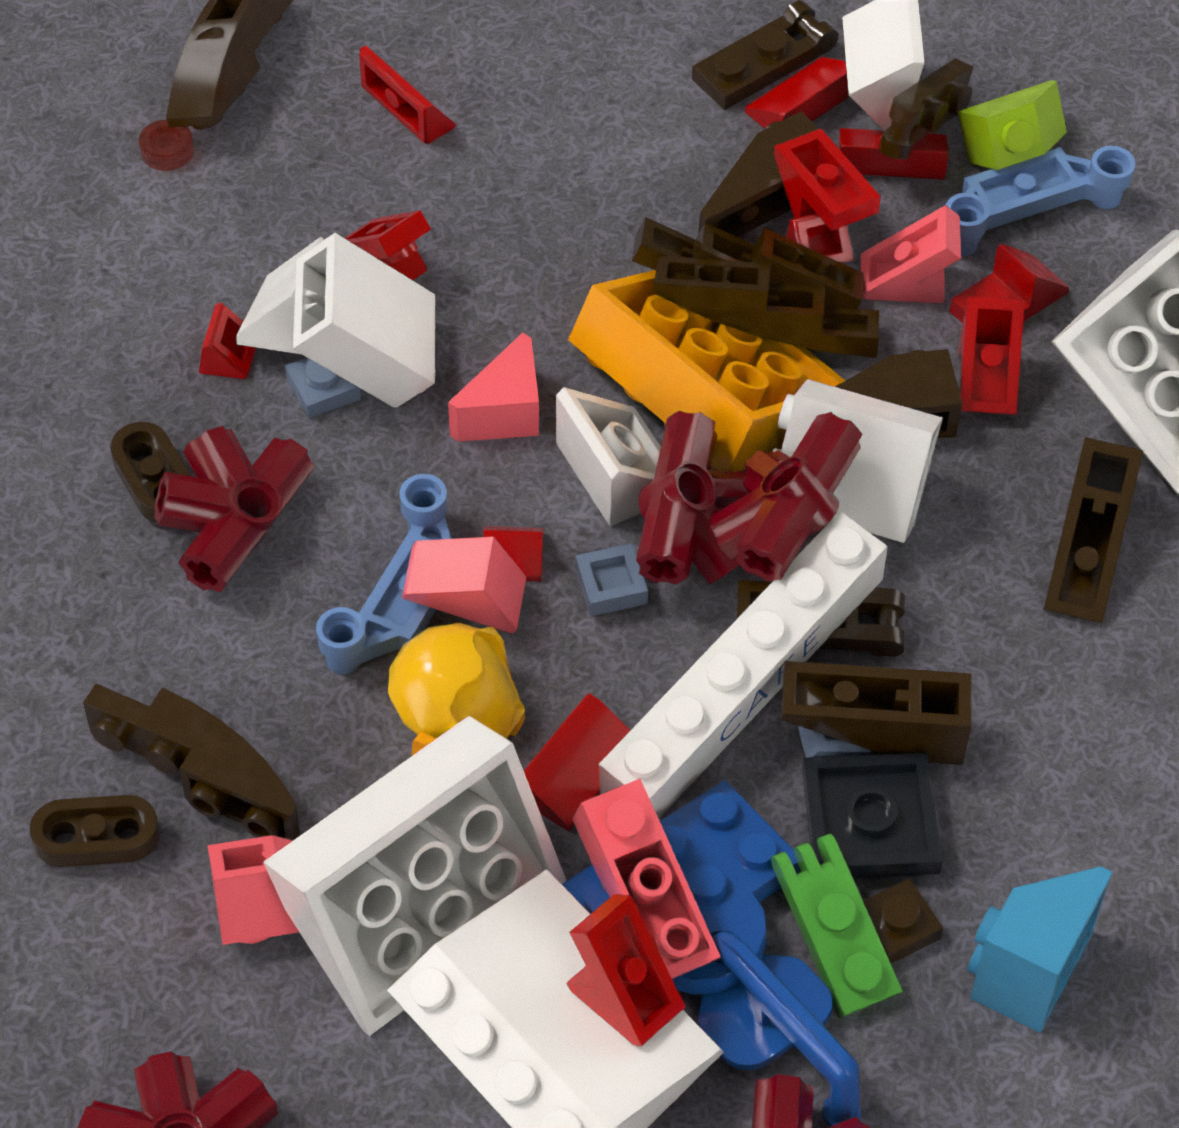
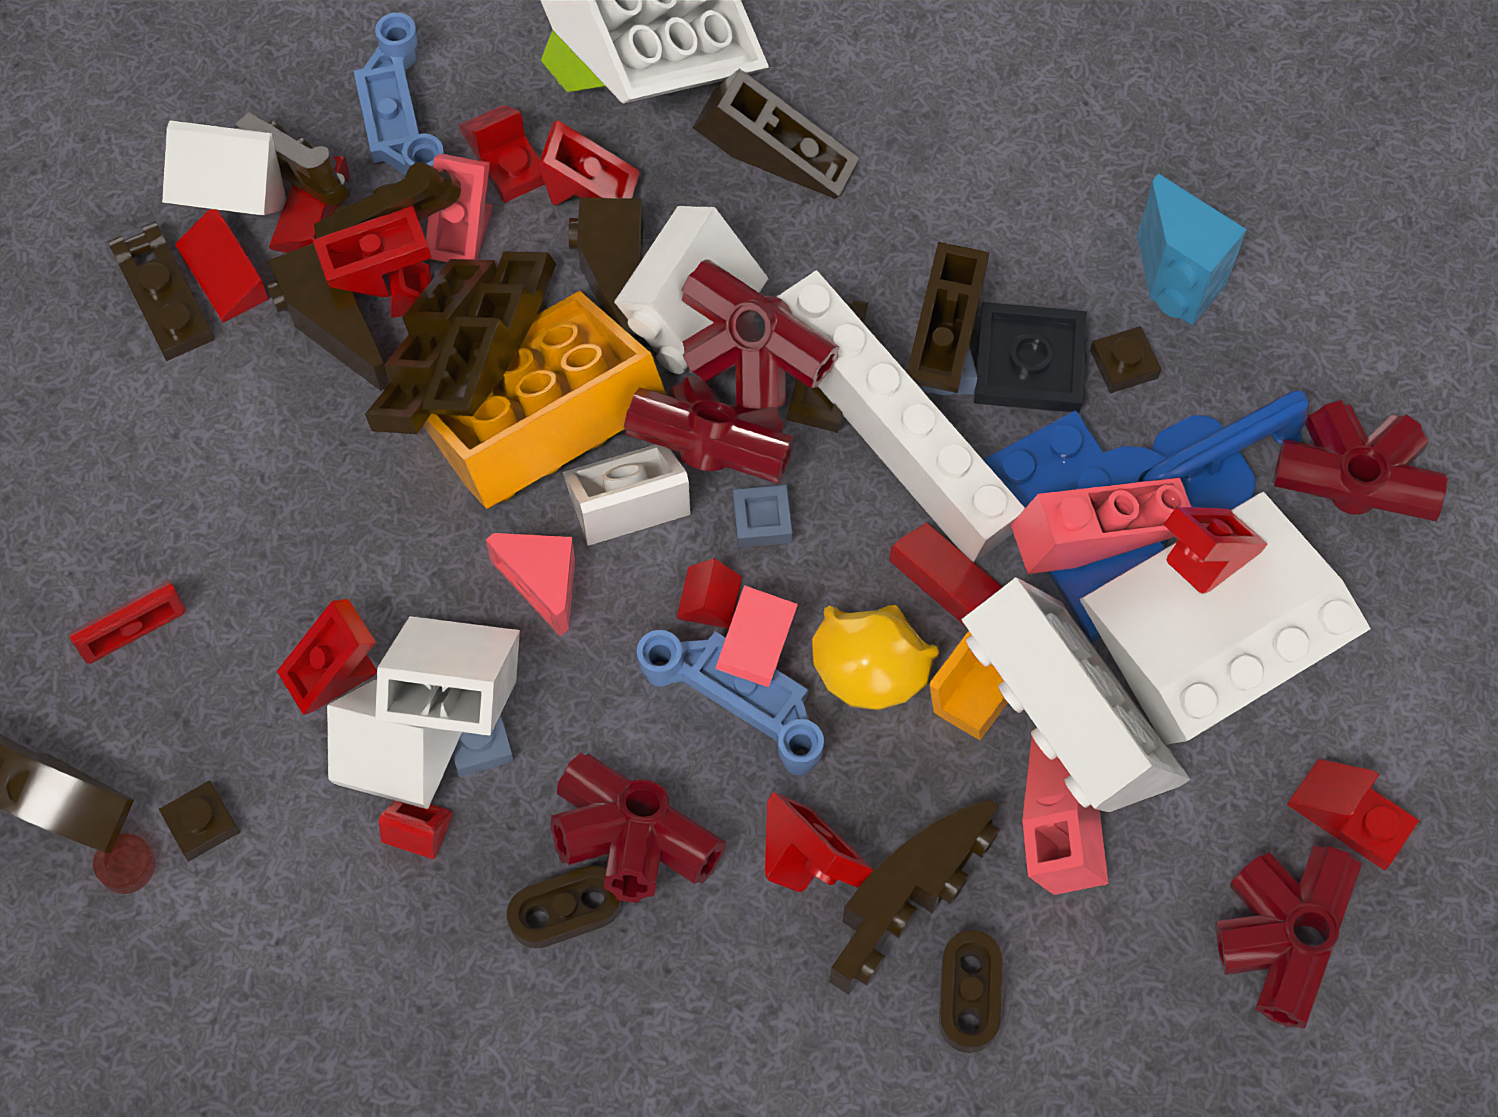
camera: 80 degrees left, 10 degrees up
bright green hinge [771,834,903,1019] -> none
lime slope [958,80,1067,170] -> none
none -> dark brown plate [159,780,240,862]
none -> dark brown plate [314,162,461,238]
none -> red slope [765,792,873,892]

